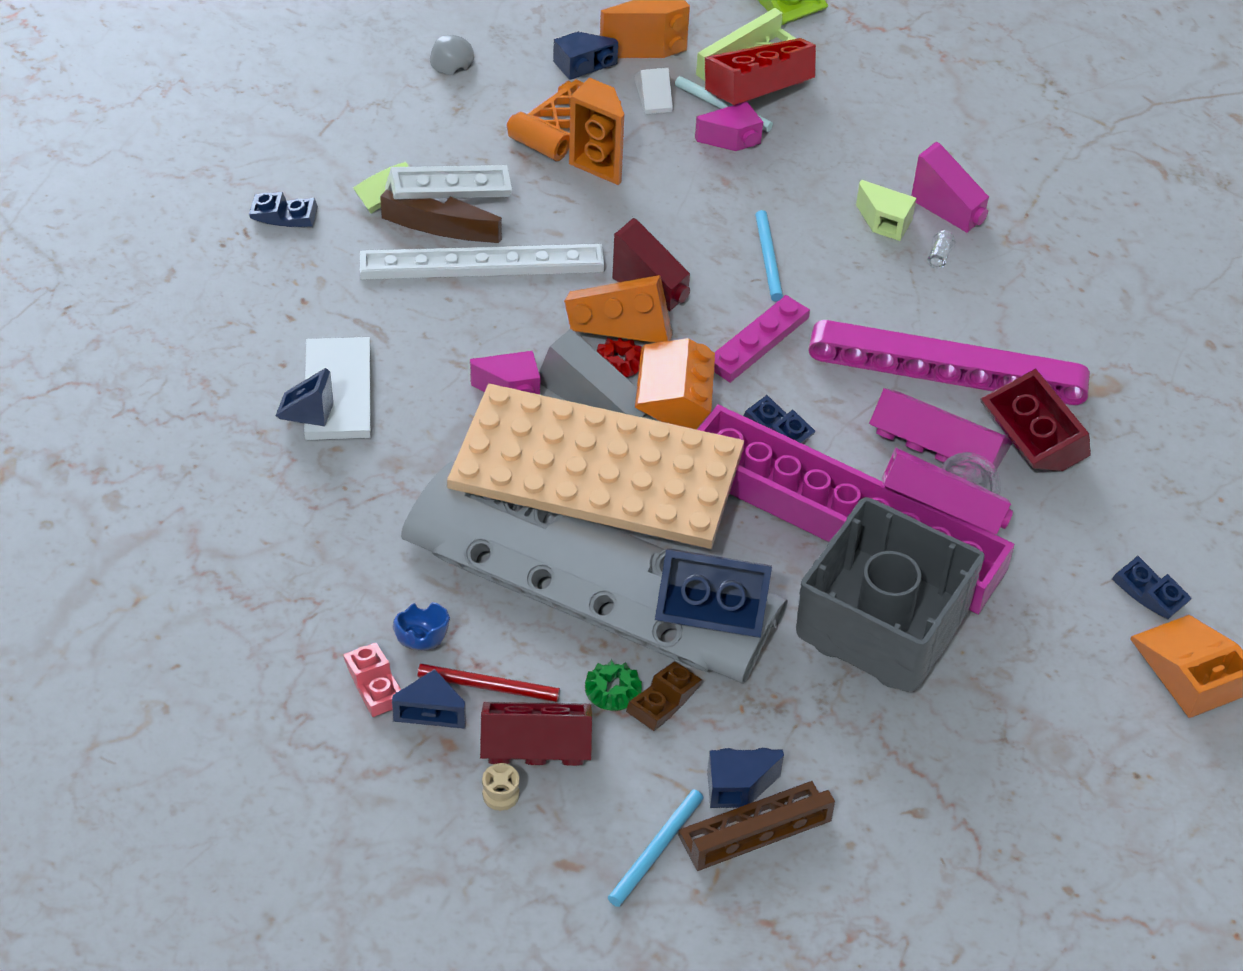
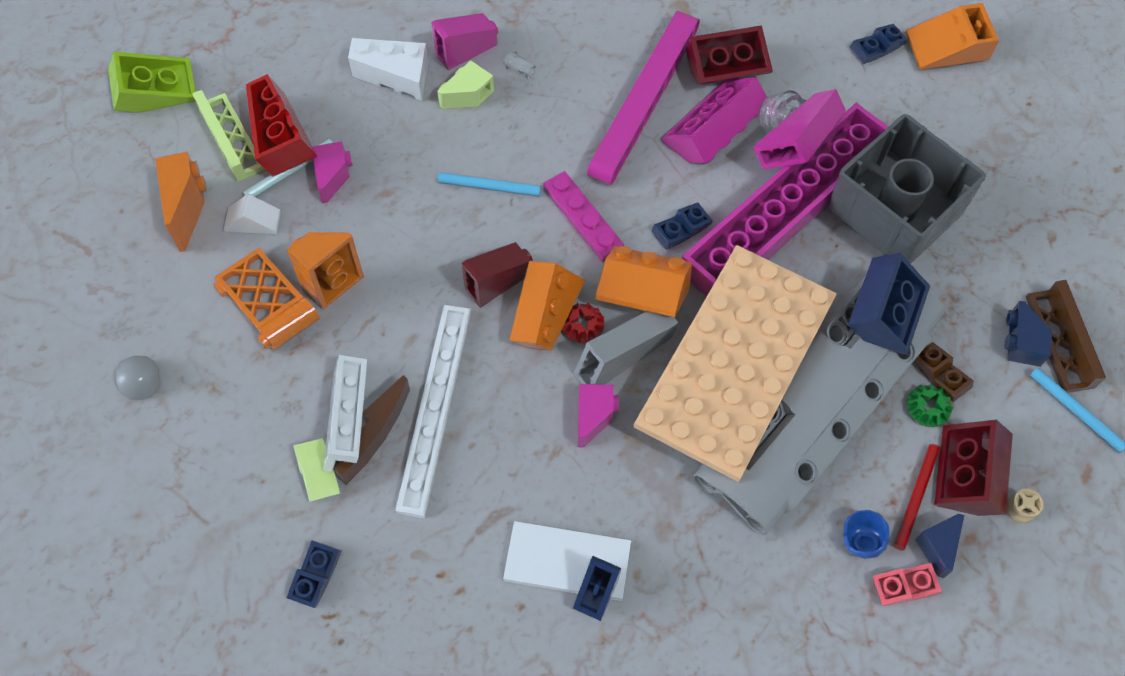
camera: 75 degrees left, 15 degrees up
dark blue slope [553,31,618,80] -> none
none -> white wedge [348,38,428,101]

